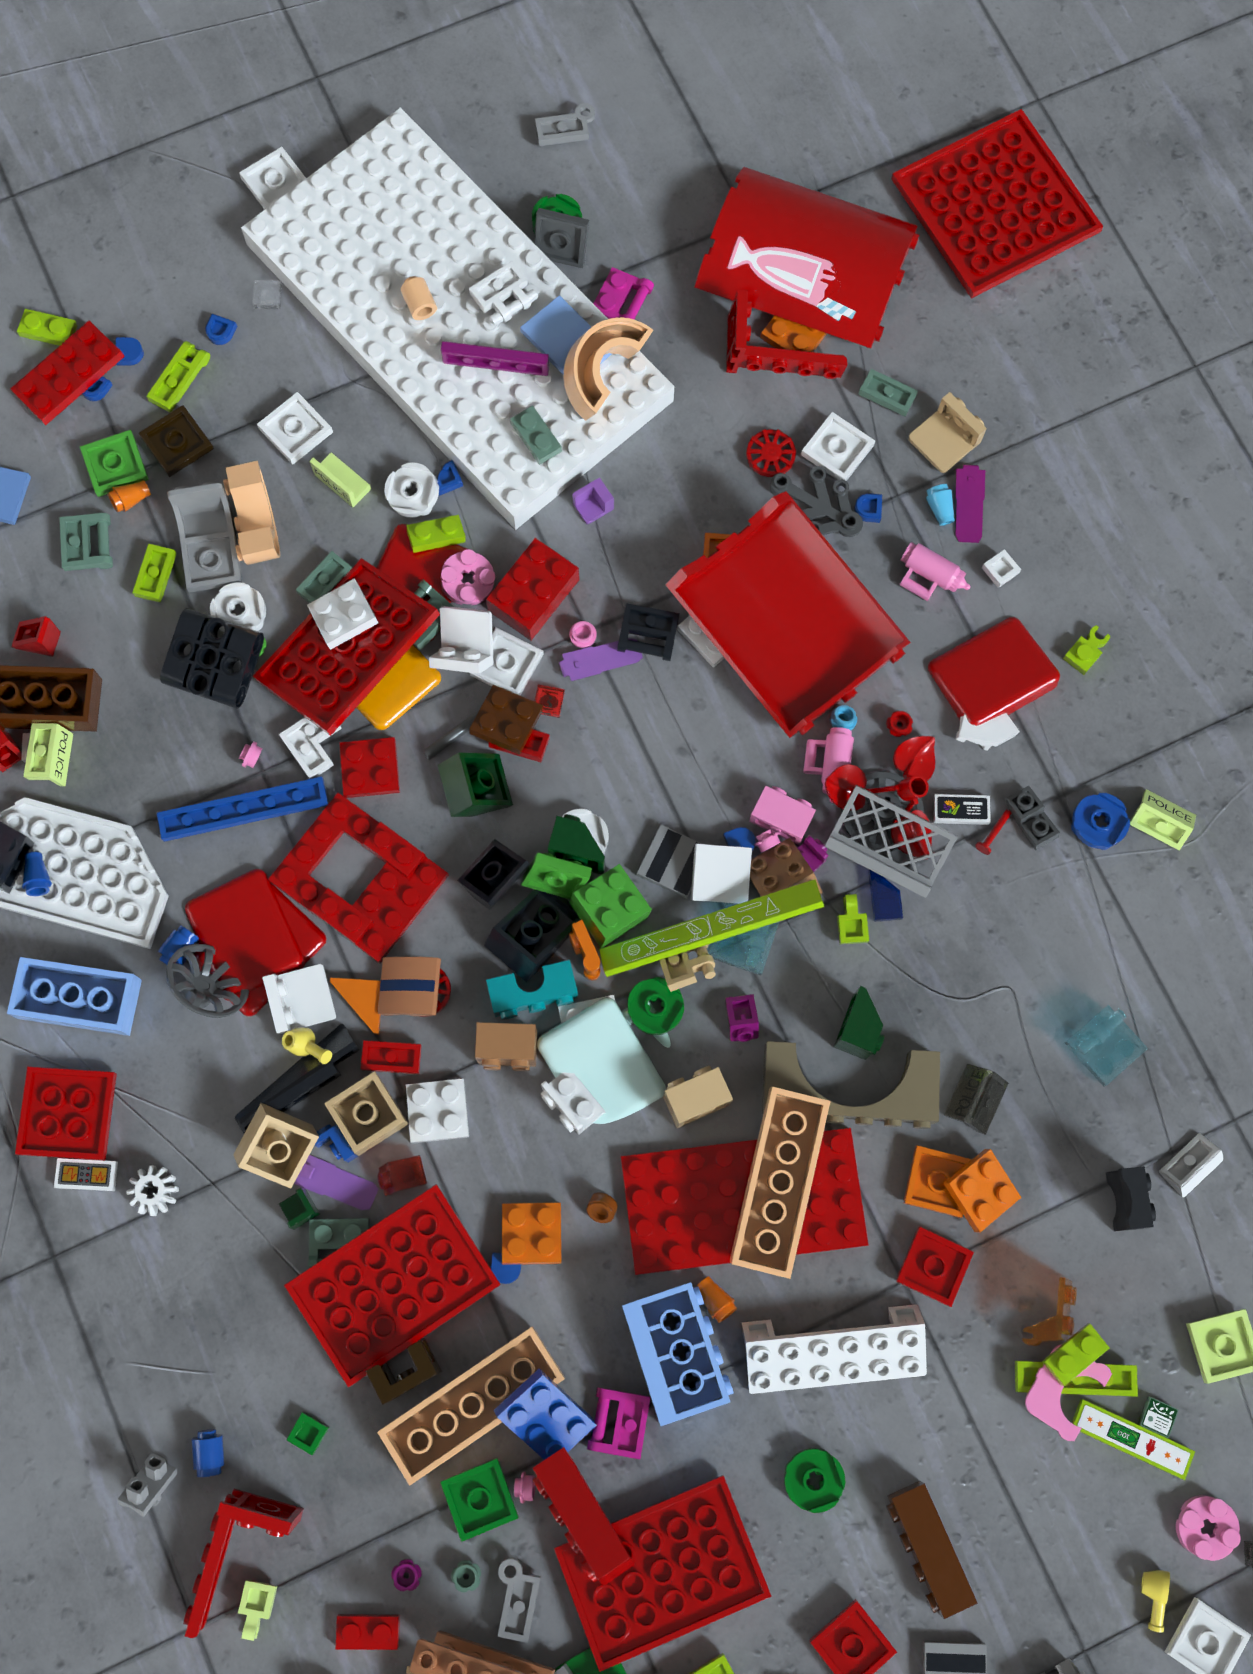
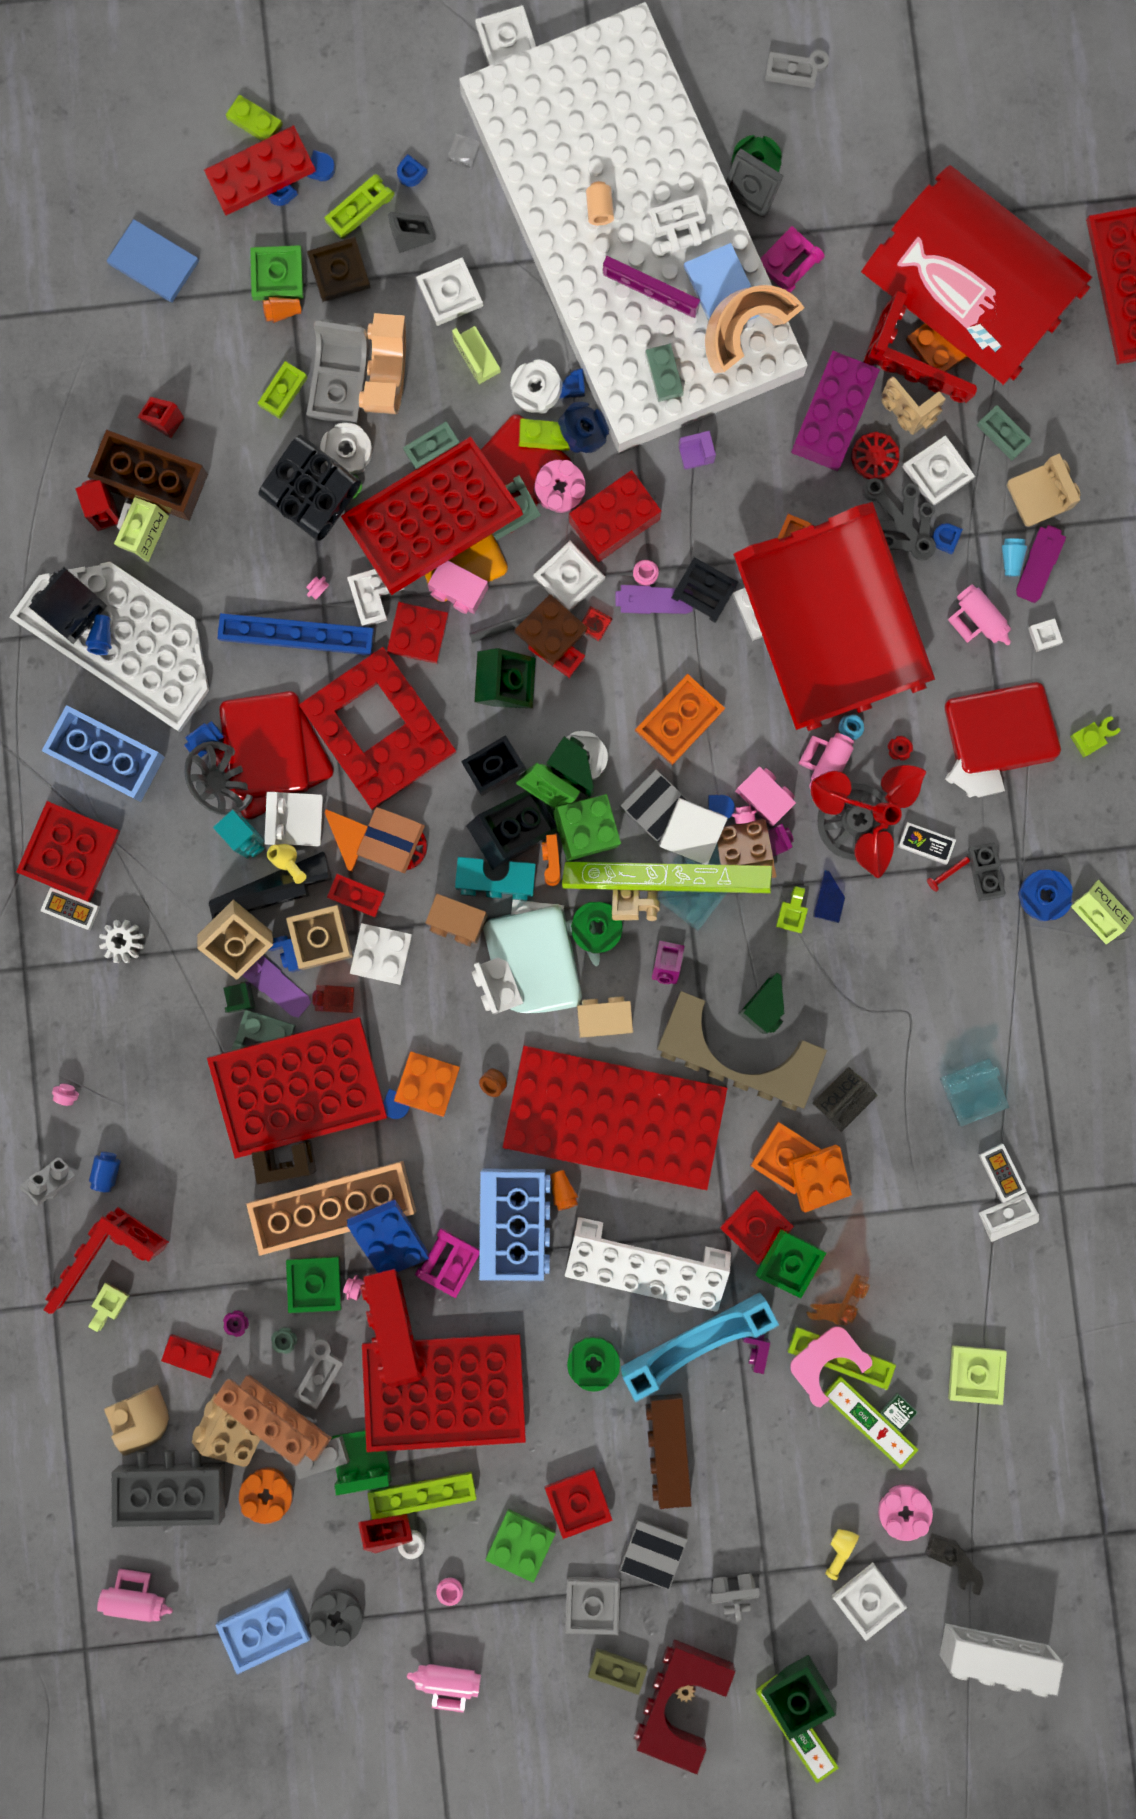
camera: 20 degrees right, 10 degrees up
sand green plate [59,513,113,571] -> none
green tile [287,1412,329,1455] -> none
white plate [307,578,378,650] -> none
white bracket [429,606,494,674] -> none
light nougat brick [729,1087,830,1279] -> none
light grey fence [825,785,958,898] -> none
lime plate [1042,1323,1110,1386] -> none
black brick [1106,1166,1156,1231] -> none
none -> bright pink plate [52,1084,79,1106]
none -> teal arch [213,809,265,859]
none -> dark grey slope [388,212,436,253]
none -> bright pink brick [428,561,489,614]
none -> dark blue plate [558,402,609,453]
none -> medium azure arch [621,1292,779,1402]
none -> orange plate [635,674,725,766]
none -> magenta bracket [742,1334,770,1374]
none -> green plate [755,1229,827,1299]
none -> magenta brick [791,351,880,472]
none -> tan bracket [881,377,945,435]
none -> tile [978,1143,1027,1203]

